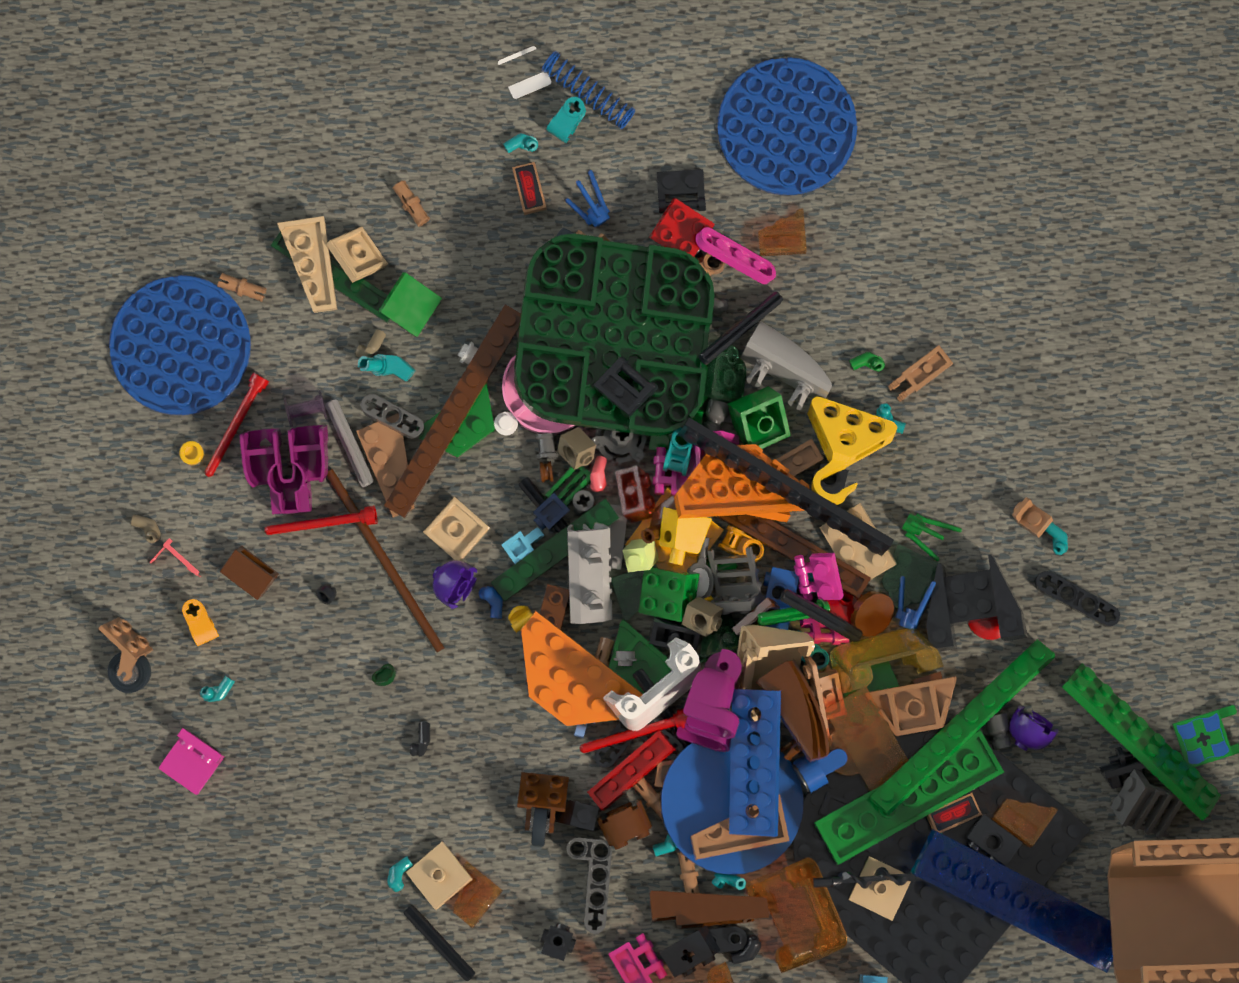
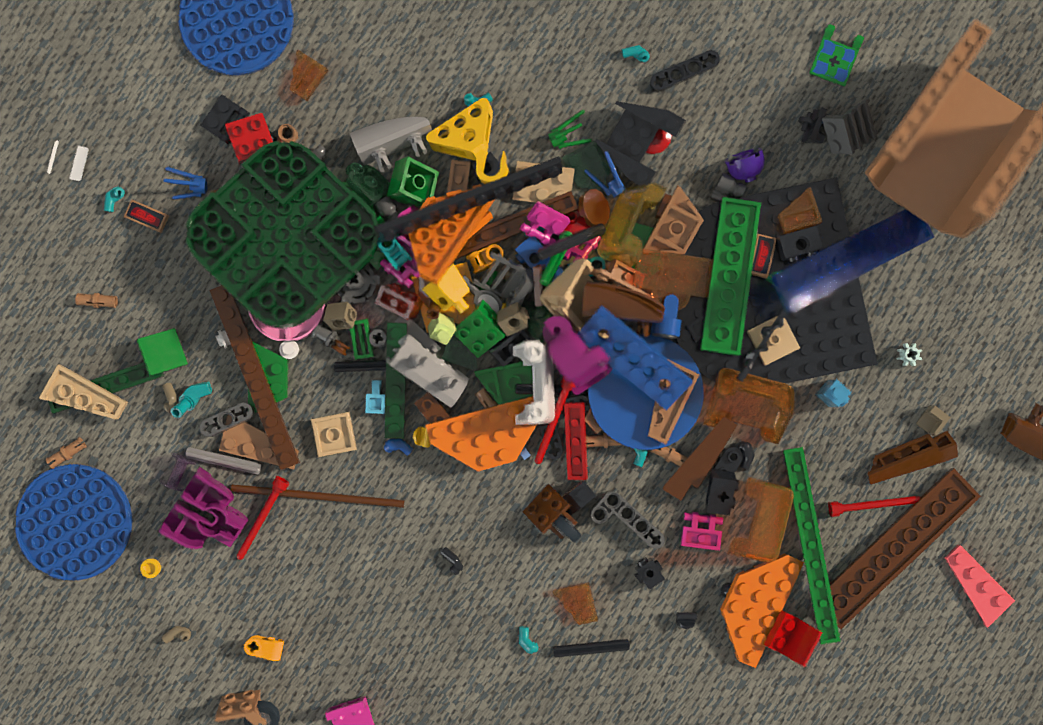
camera: 50 degrees left, 5 degrees up
coral piece [150,538,201,577] -> none
teal arm [200,676,235,702] -> none
red piece [205,373,269,477] -> none
reddish brown brick [220,546,279,600] -> none
black hinge [316,584,337,605] -> none
tan plate [326,226,388,283] -> none
dark green piece [372,664,396,686] -> none
tan plate [406,842,473,910] -> none
dark purple cylinder [433,560,477,609] -> none
dark blue bracket [533,493,570,532] -> none
blue piece [542,51,635,129] -> none
teal piece [546,97,586,143] -> none
coral arm [590,456,607,492] -> none
black plate [594,356,658,418] -> none
reddish brown brick [597,799,652,850] -> none
light grey plate [613,651,637,666] -> none
dark pink plate [696,227,776,284] -> none
black axle [698,292,783,365] -> none
teal arm [712,873,746,890] -> none
green arm [849,352,885,372] -> none
green plate [870,639,1055,815] -> none
medium nougat hinge [888,345,953,402] -> none
medium nougat bracket [1012,497,1053,538] -> none
green plate [1062,663,1221,821] -> none

